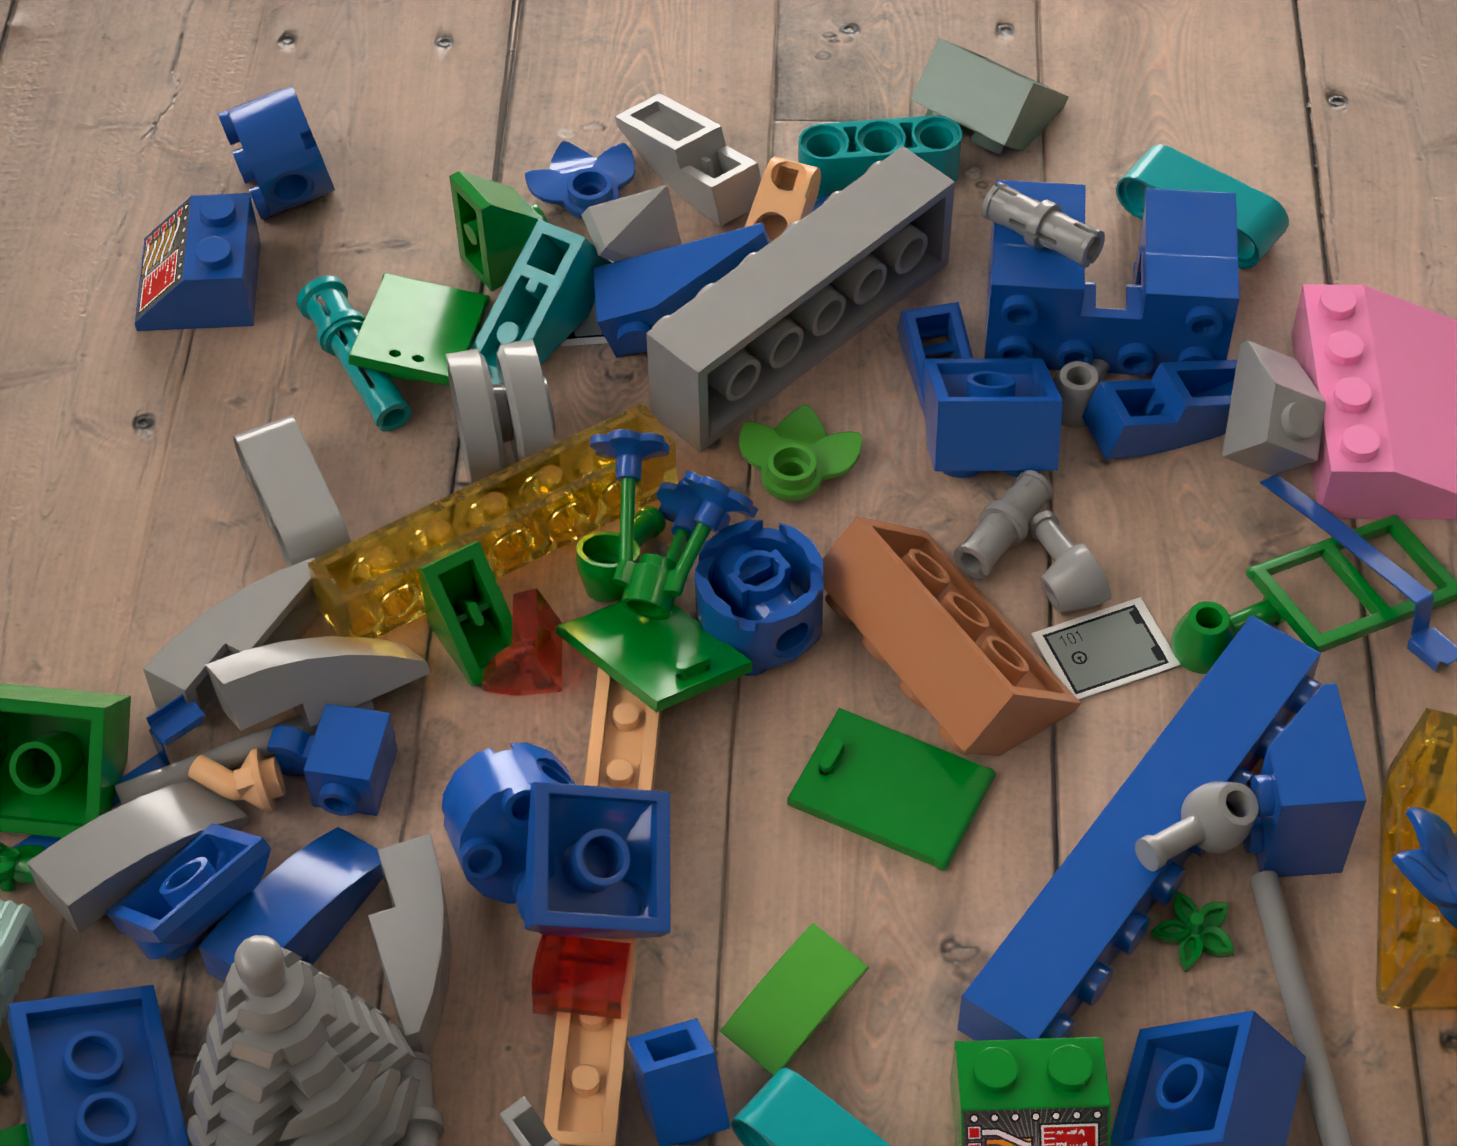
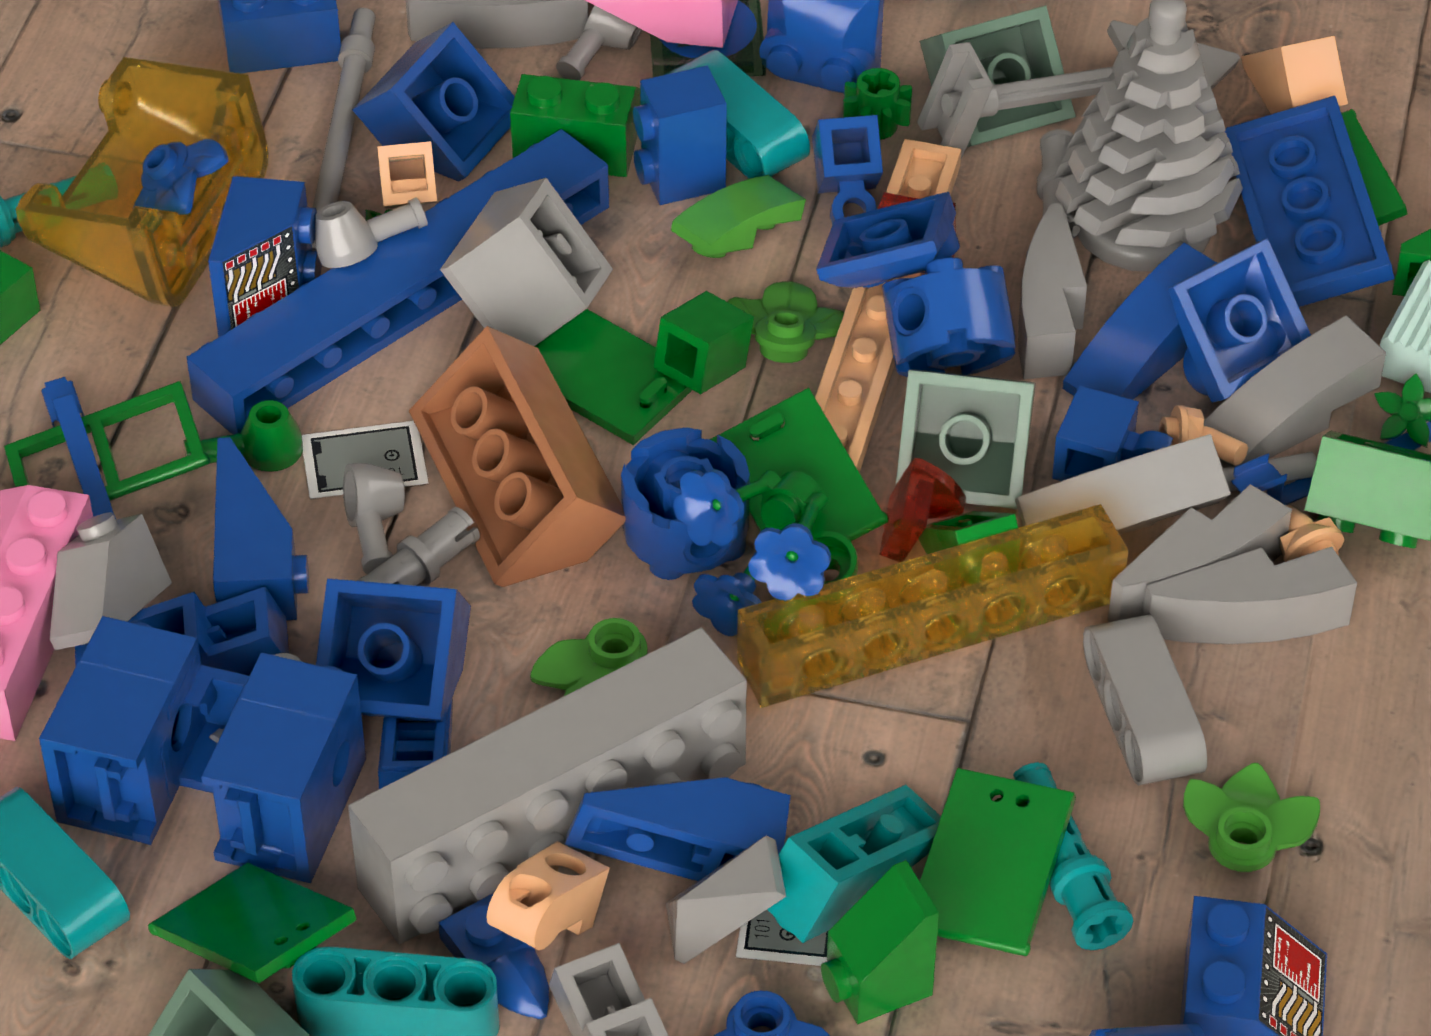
camera: 170 degrees left, 5 degrees down
light grey wheel [446,339,557,488] -> none
light grey pin [982,182,1105,268] -> none
none -> green container [148,862,357,984]
none -> blue slope [213,437,309,621]
none -> light nougat leg [377,141,437,207]
none -> light grey slope [440,178,613,346]
none -> blue brick [633,65,727,205]
none -> green brick [653,291,754,395]
none -> bright green plate [727,281,844,363]
none -> sand green slope [894,369,1036,509]
none -> light grey slope [1142,547,1357,644]
none -> bright green plate [1183,763,1320,872]
none -> light nougat plate [1280,504,1345,562]

